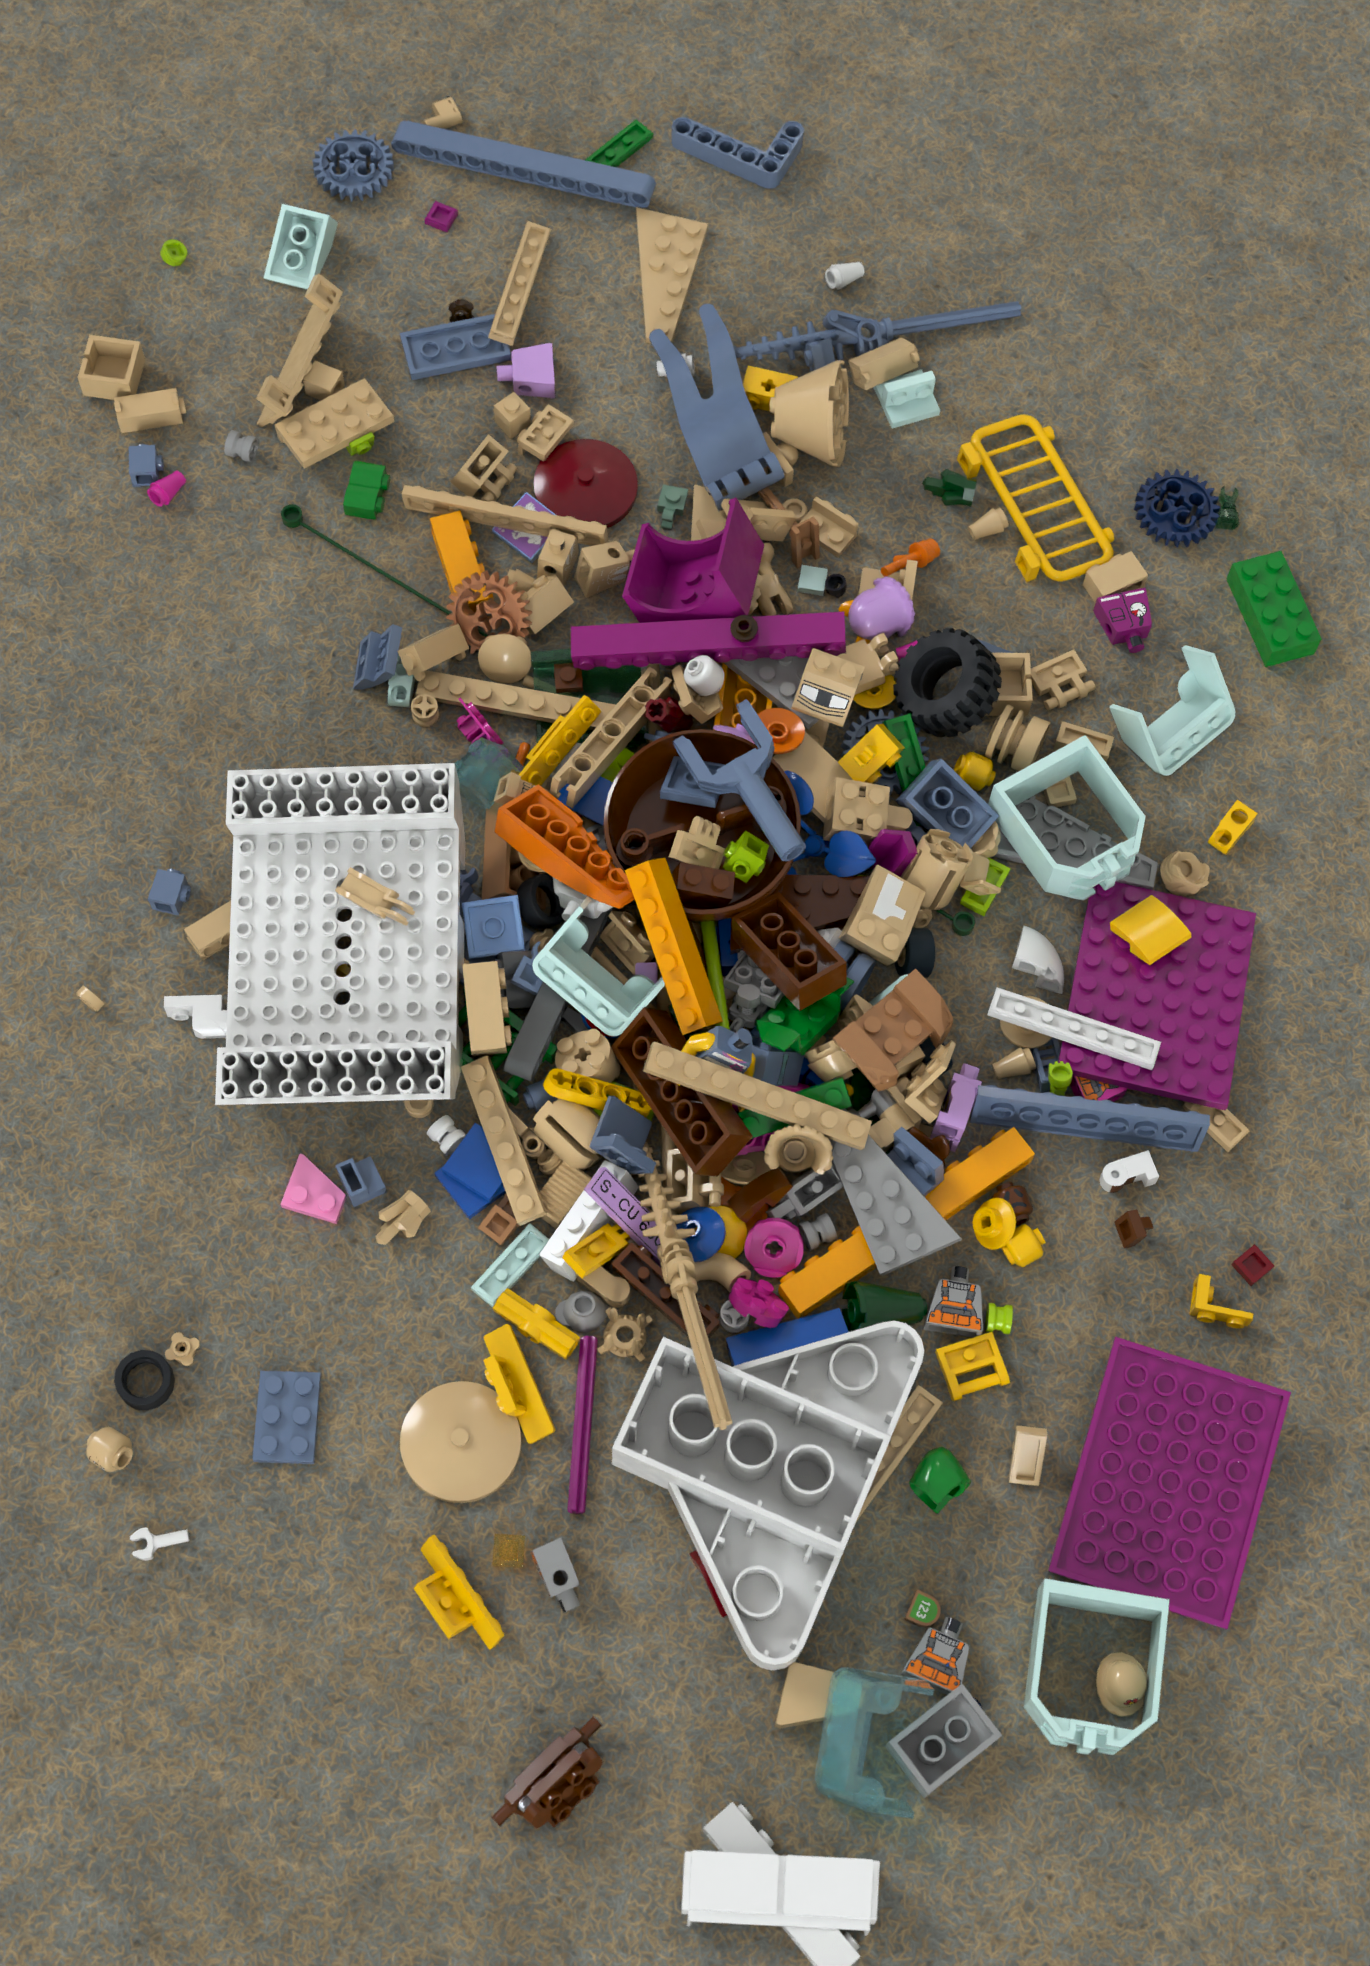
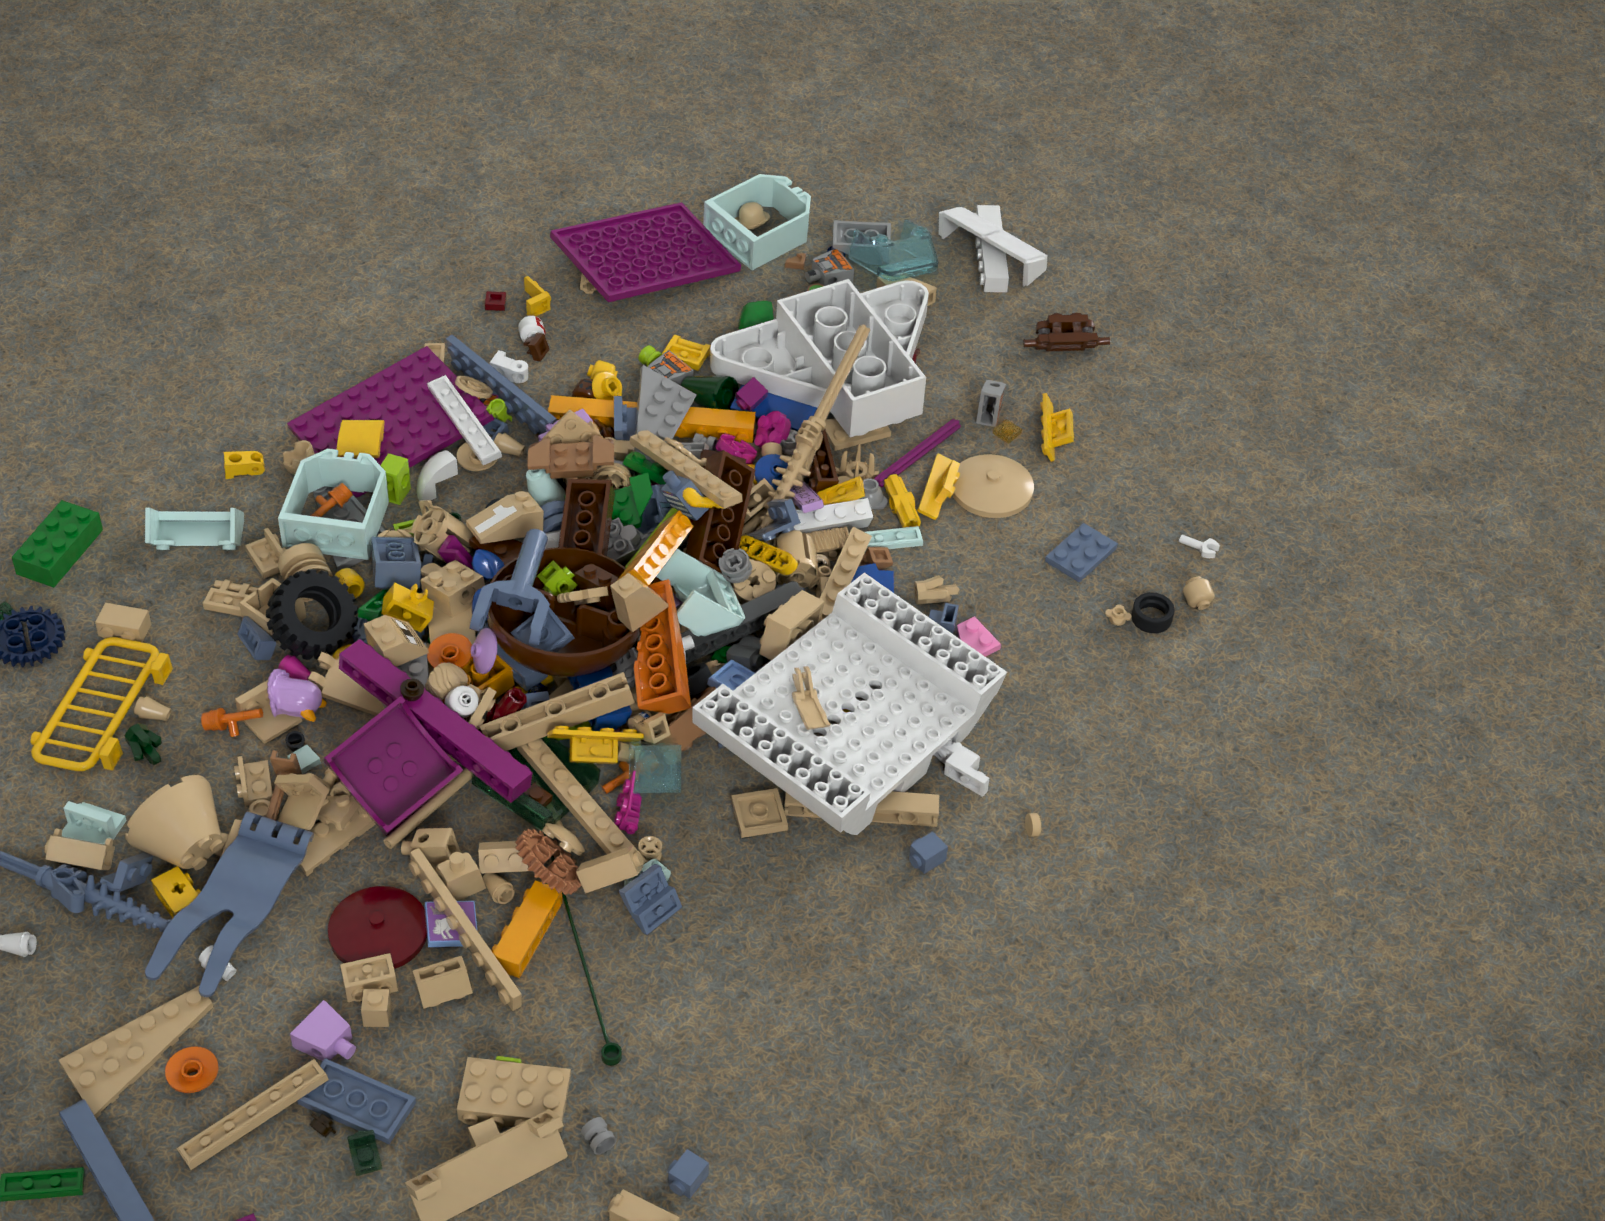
camera: 140 degrees left, 20 degrees down
dark pink cone [147,470,186,507] -> none
green brick [343,461,390,520] -> none
sand blue plate [510,941,543,995] -> none
sand green plate [657,484,688,530] -> none
tan tile [1008,1426,1048,1486] -> none
magenta torso [1093,588,1152,653] -> none
none -> orange dish [165,1047,219,1093]
none -> orange piece [310,483,353,517]
none -> clear green bracket [347,1130,382,1176]
none -> lime brick [380,453,411,505]
none -> tan hair [425,662,468,700]
none -> tan wheel [455,376,493,399]
none -> white head [518,316,545,342]
none -> tan slope [610,573,669,632]
none -> light grey wheel [719,548,752,583]
none -> magenta brick [735,377,768,412]
none -> medium nougat tile [785,253,806,270]

